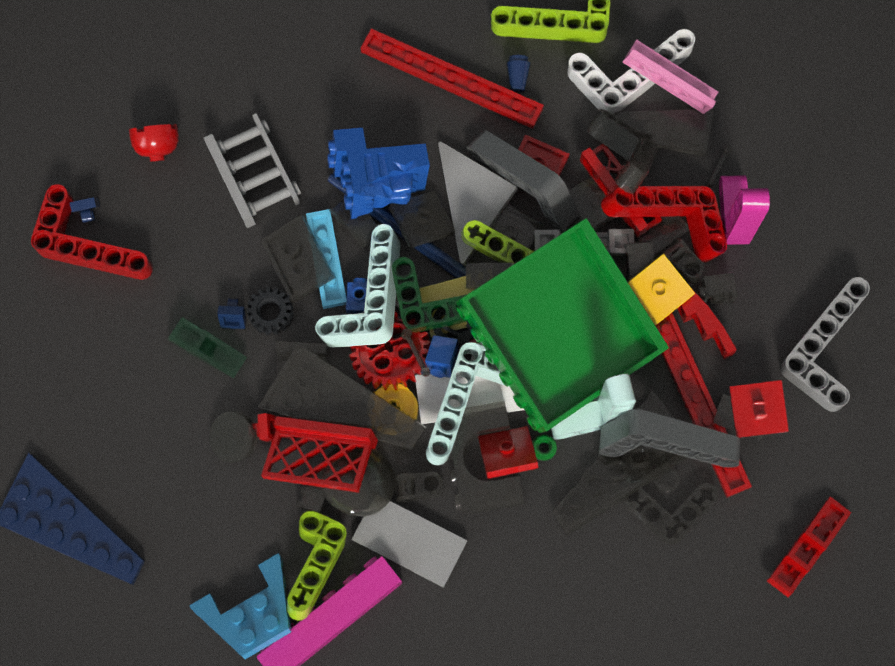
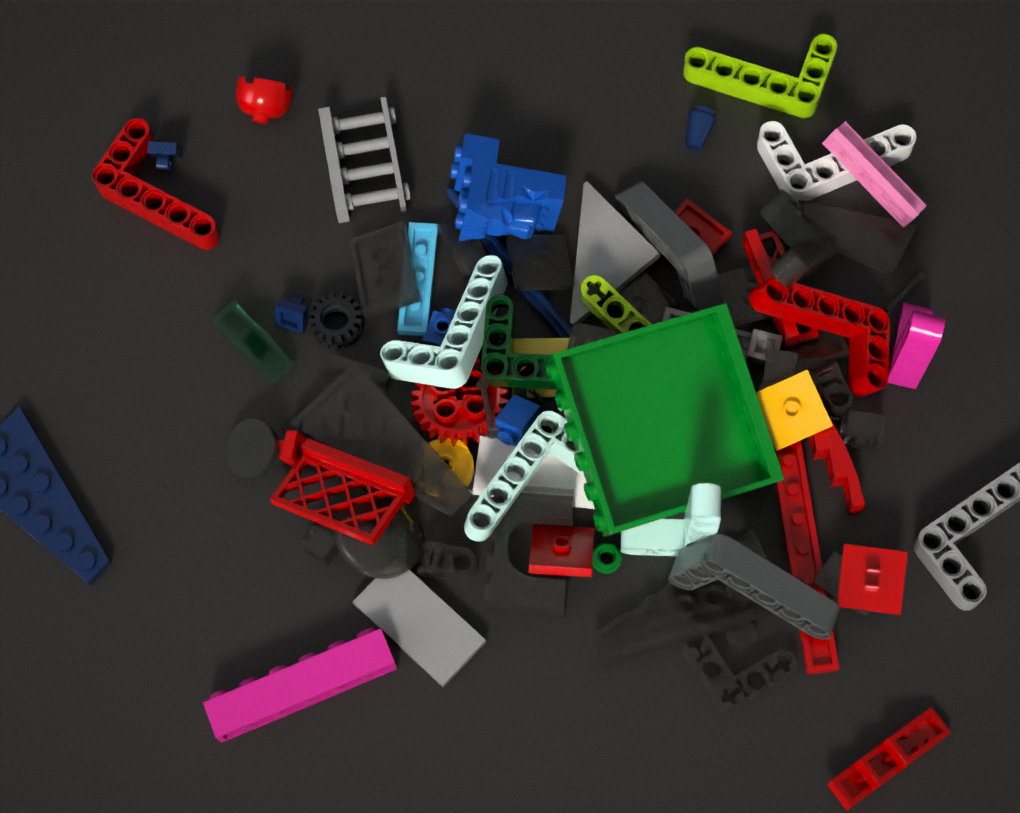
camera: 15 degrees right, 5 degrees down
dark azure wing [189,553,292,659] -> none
lime beam [287,511,346,620] -> none
red plate [360,29,544,129] -> none

